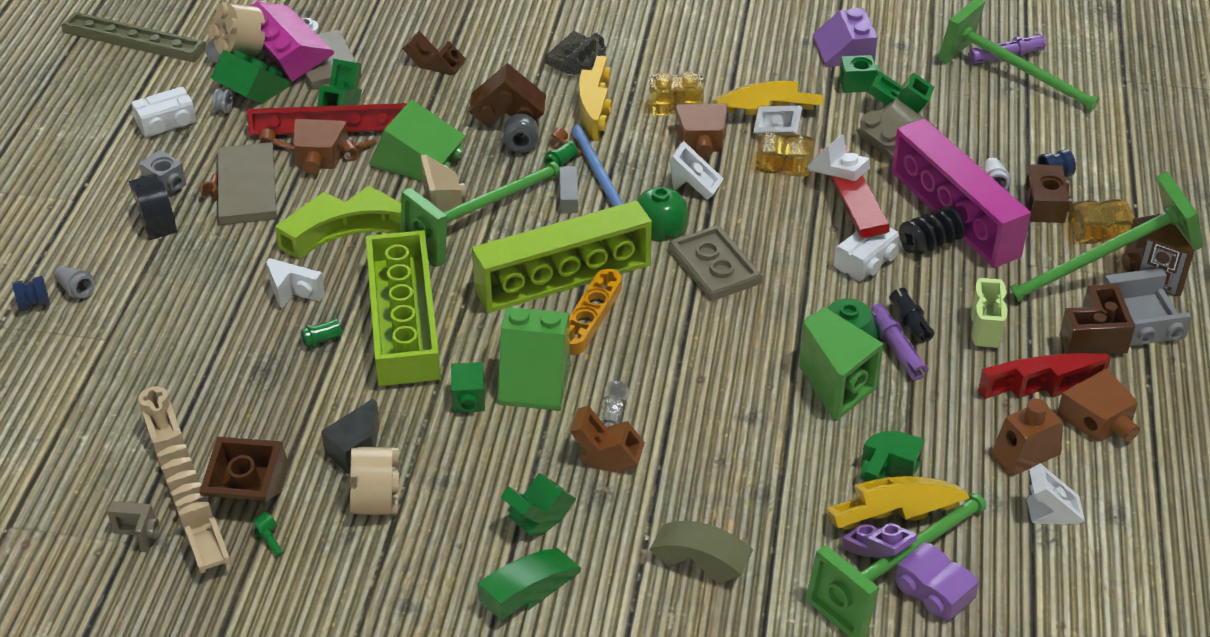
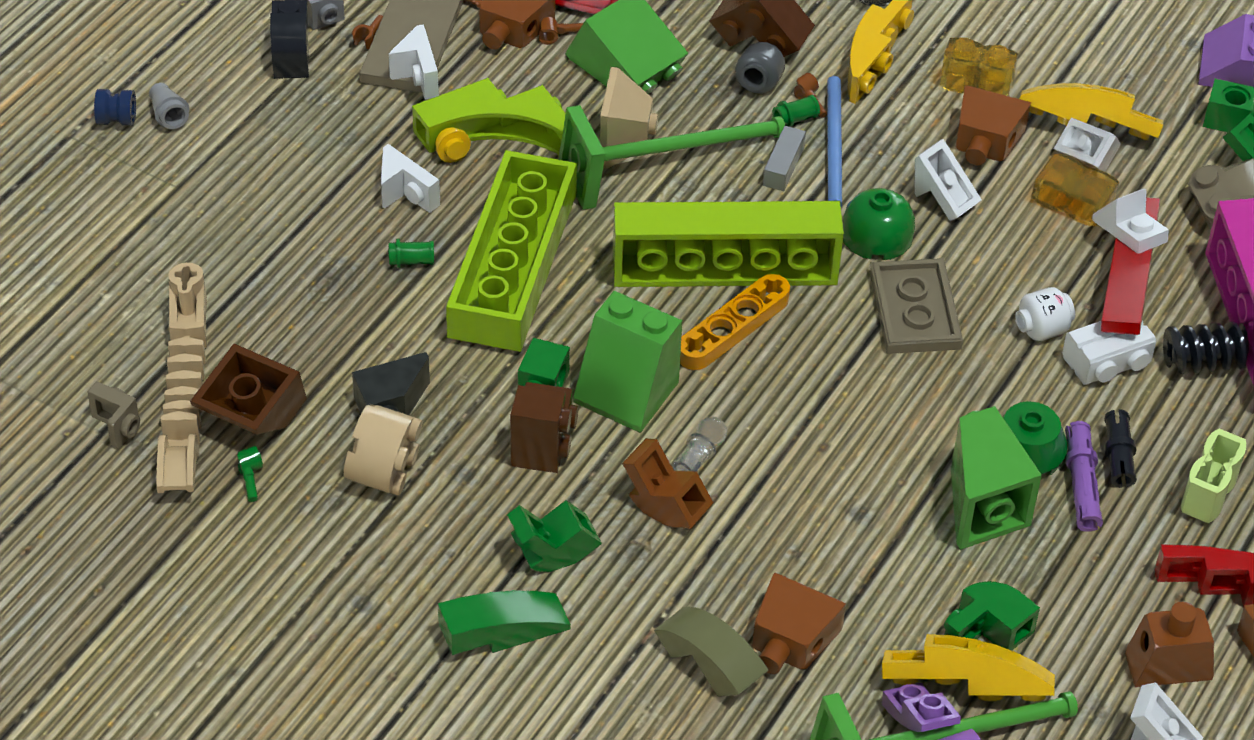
camera: 20 degrees right, 5 degrees up
none -> white slope [389,24,439,99]
none -> yellow plate [435,127,471,163]
none -> reddish brown brick [510,382,579,473]
none -> dark orange torso [752,572,846,674]
none -> white head [1015,287,1075,341]

